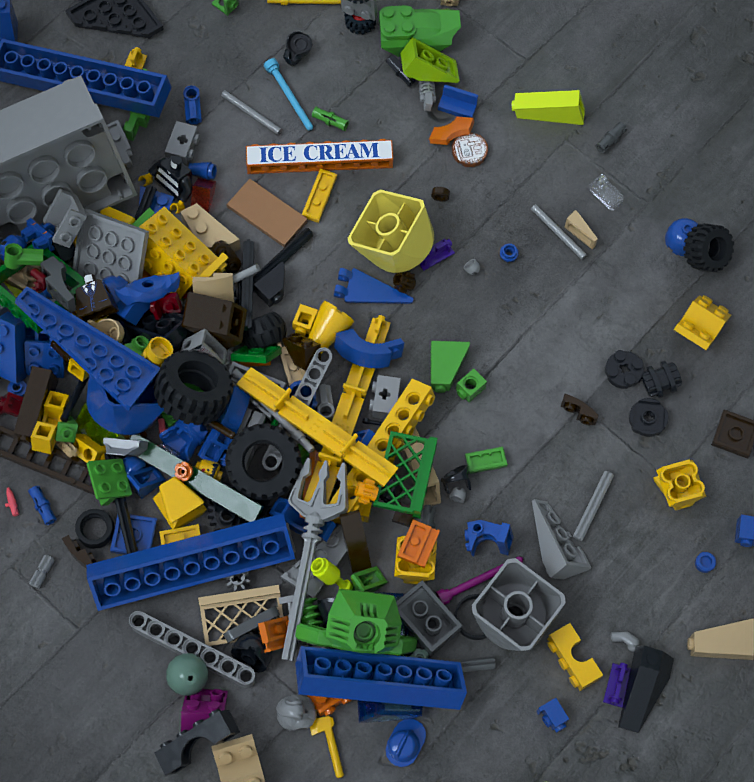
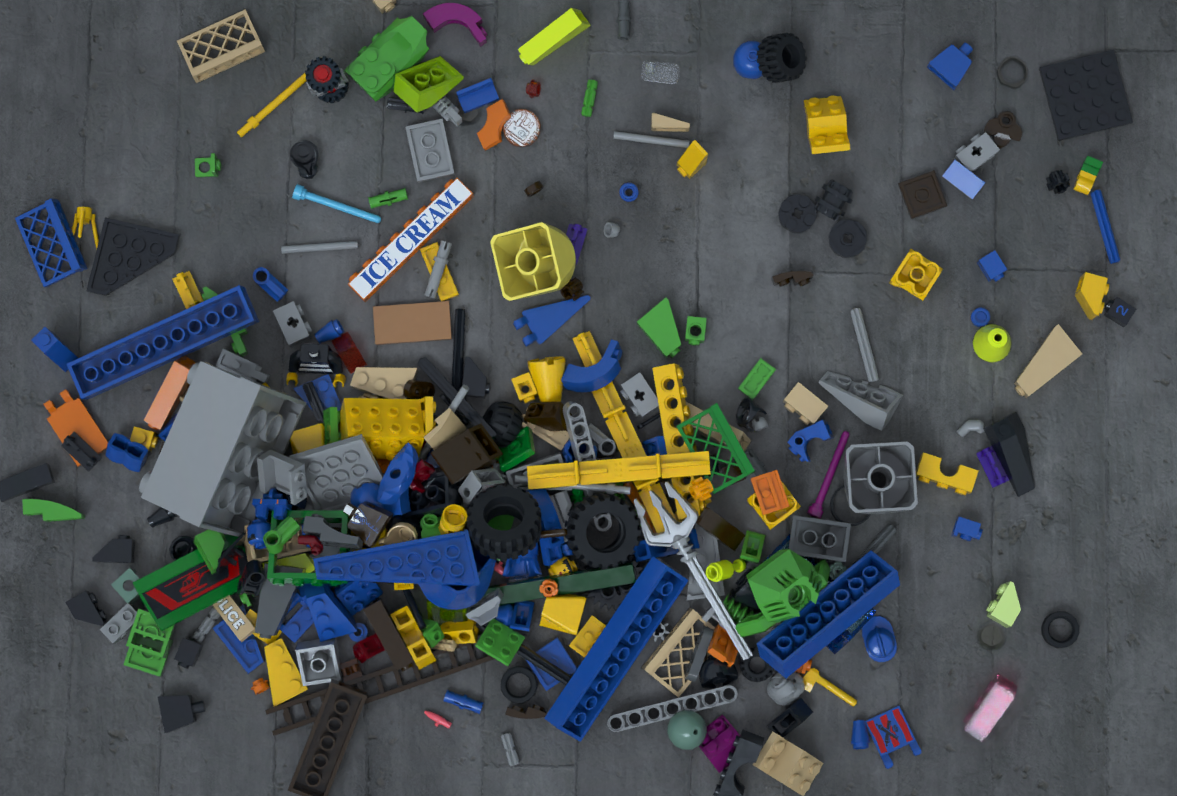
camera: 35 degrees left, 15 degrees up
none -> light grey plate [405,119,455,183]
none -> magenta arch [423,3,488,47]
none -> light grey pin [424,240,452,299]
none -> clear red plate [526,79,541,98]
none -> bright green axle [581,80,598,117]
none -> yellow slope [677,140,708,179]
none -> black tyre [739,647,774,682]
none -> black slope [767,698,813,737]
none -> tan brick [783,382,828,425]
none -> neon yellow cone [973,324,1011,363]

